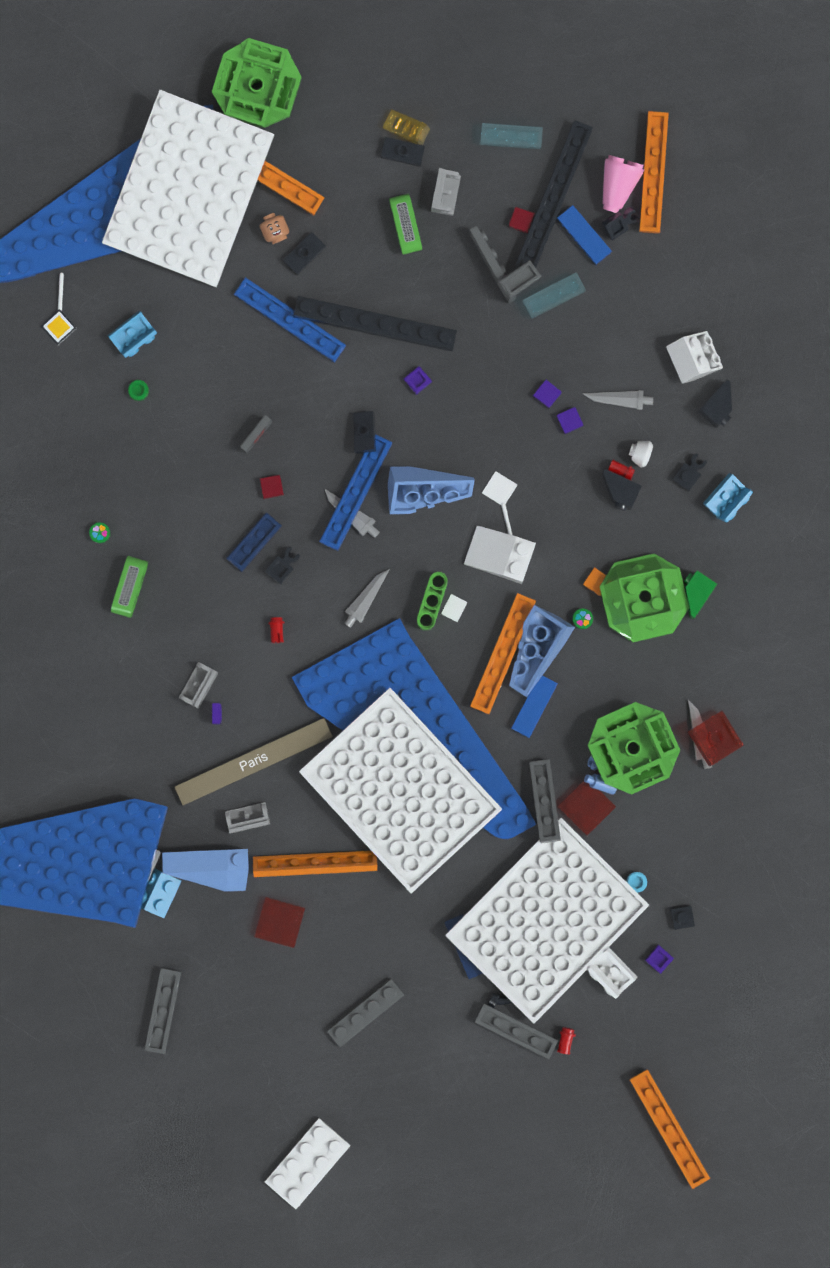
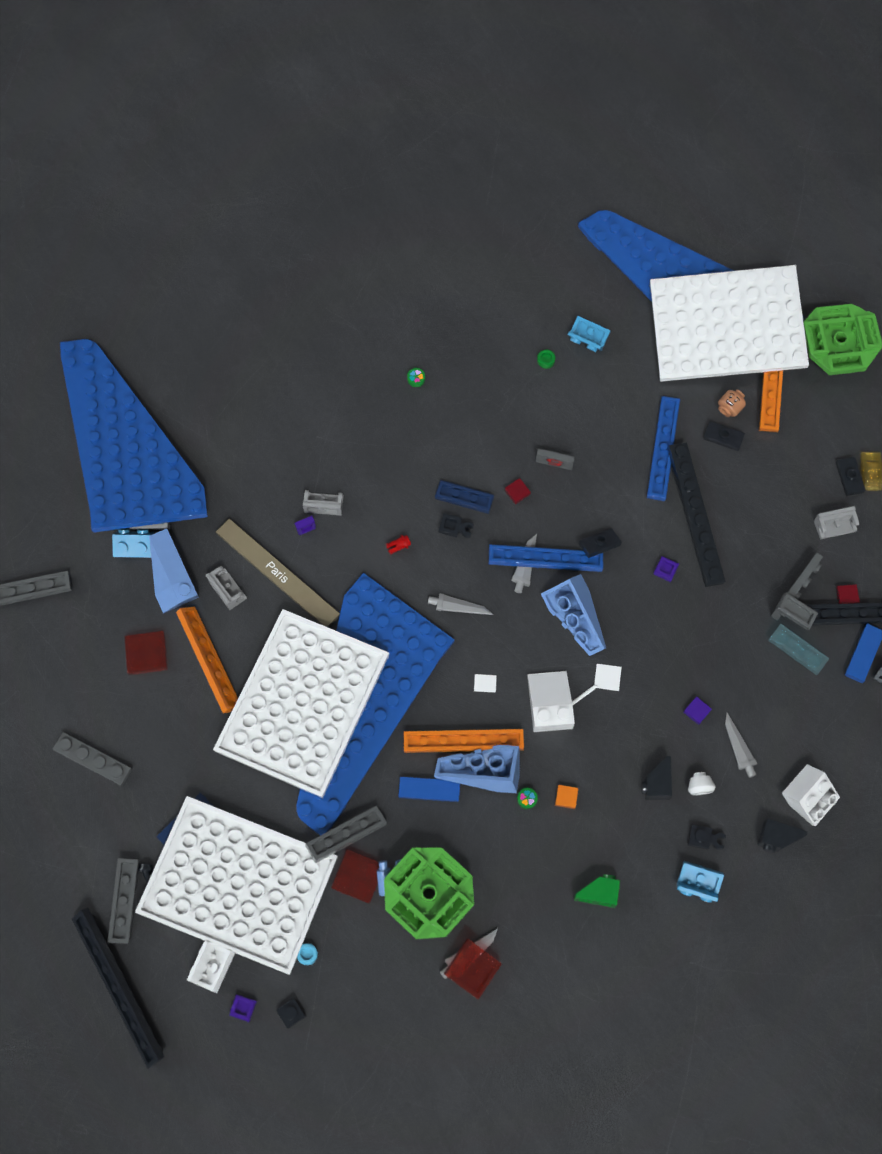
camera: 70 degrees right, 15 degrees down
piece [41,273,77,345] -> none
bright green beam [111,556,148,618] -> none
bright green beam [389,194,422,255] -> none
bright green beam [417,572,448,631] -> none
dark purple tile [533,380,562,409] -> none
red pin [557,1027,576,1055] -> none
bright green piece [599,554,689,643] -> none
red pin [608,460,635,480] -> none
orange plate [629,1069,710,1189] -> none
none -> black plate [72,907,165,1068]

